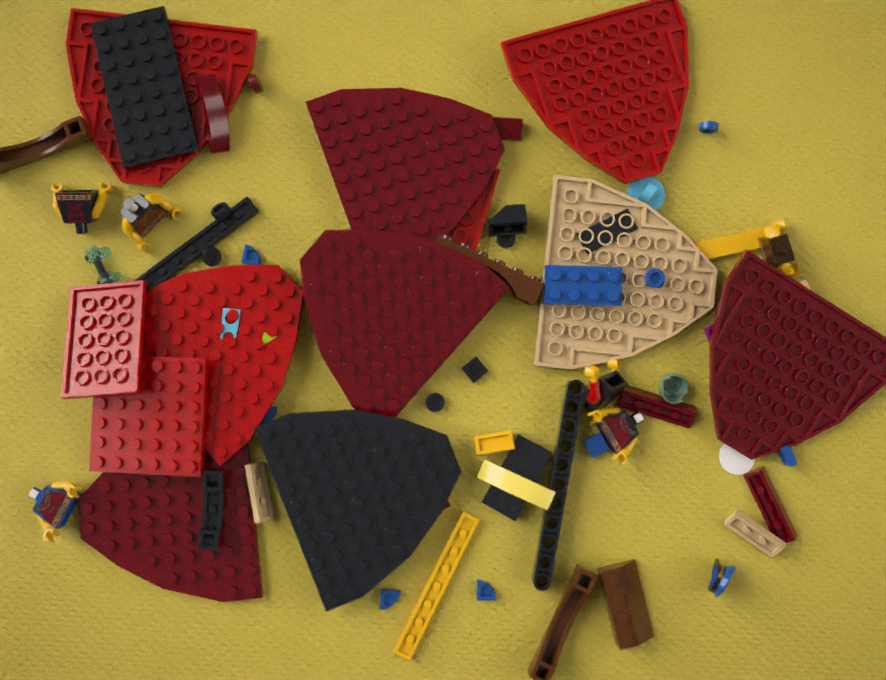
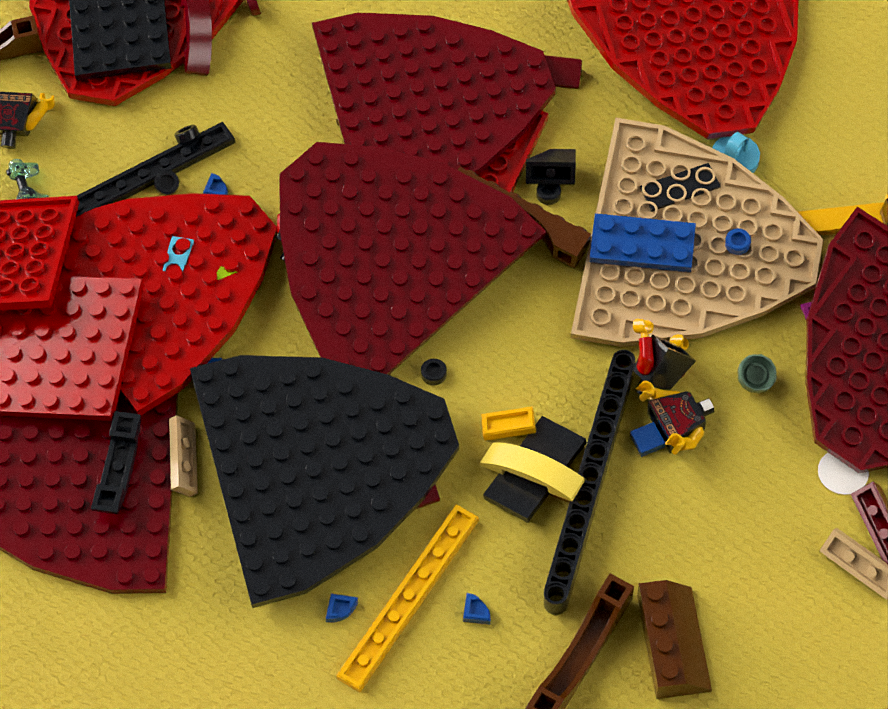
camera: 10 degrees right, 25 degrees down
torso [120,193,183,254] -> none
black tile [461,357,488,383] -> none
dark red slope [616,385,697,429] -> none
blue tile [699,121,719,134] -> none
piece [708,558,736,597] -> none

